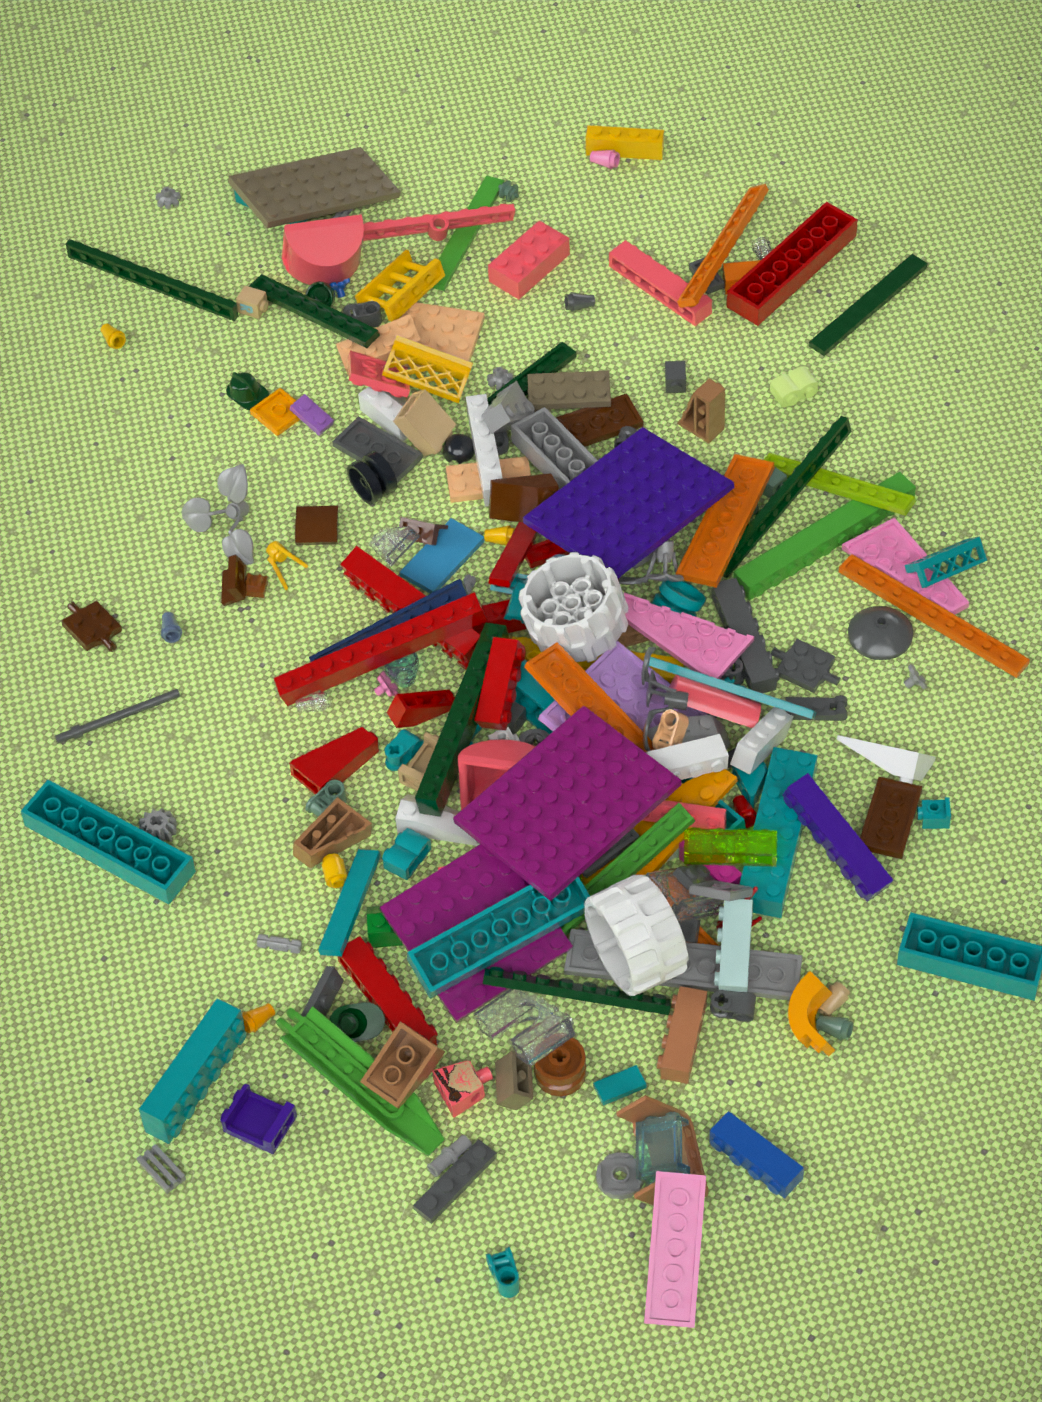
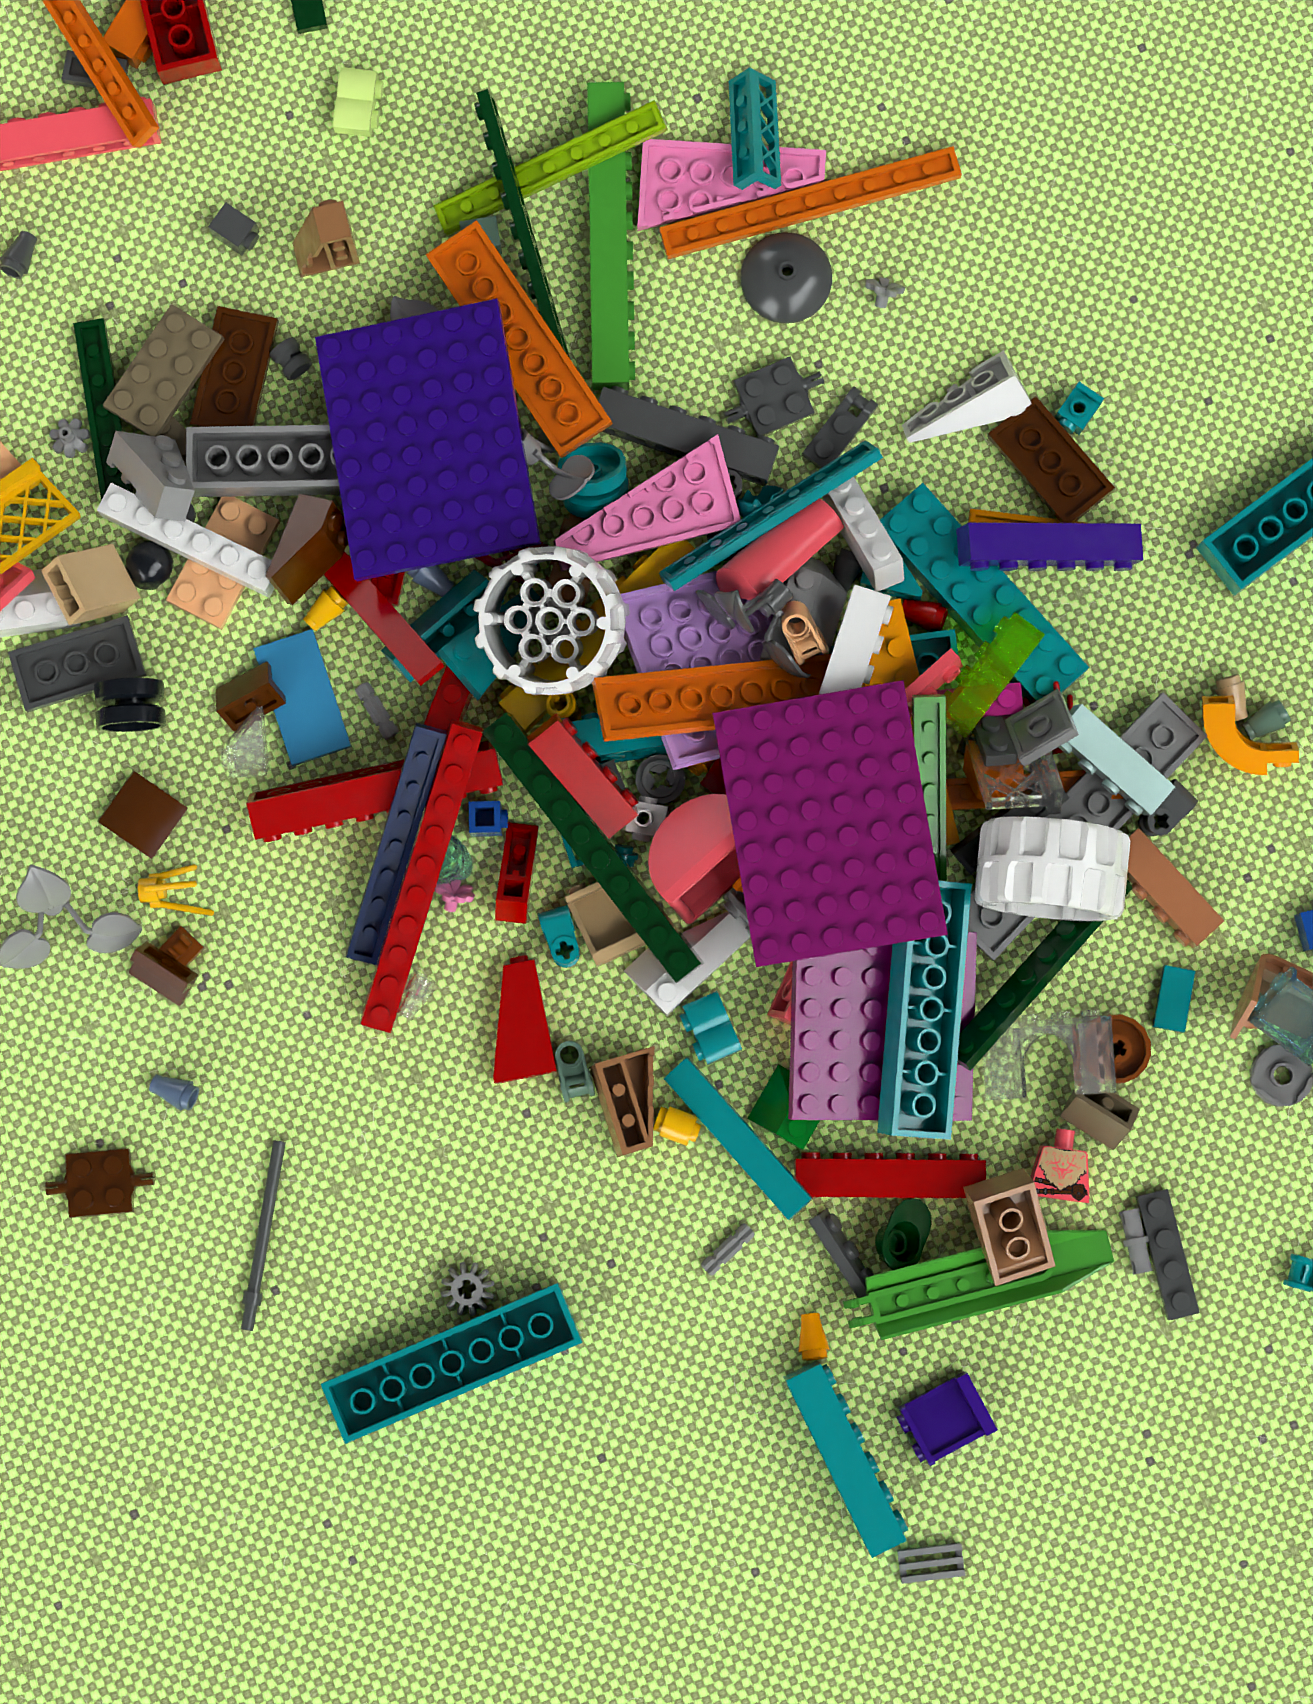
camera: 60 degrees left, 30 degrees up
none -> blue brick [469,801,508,837]

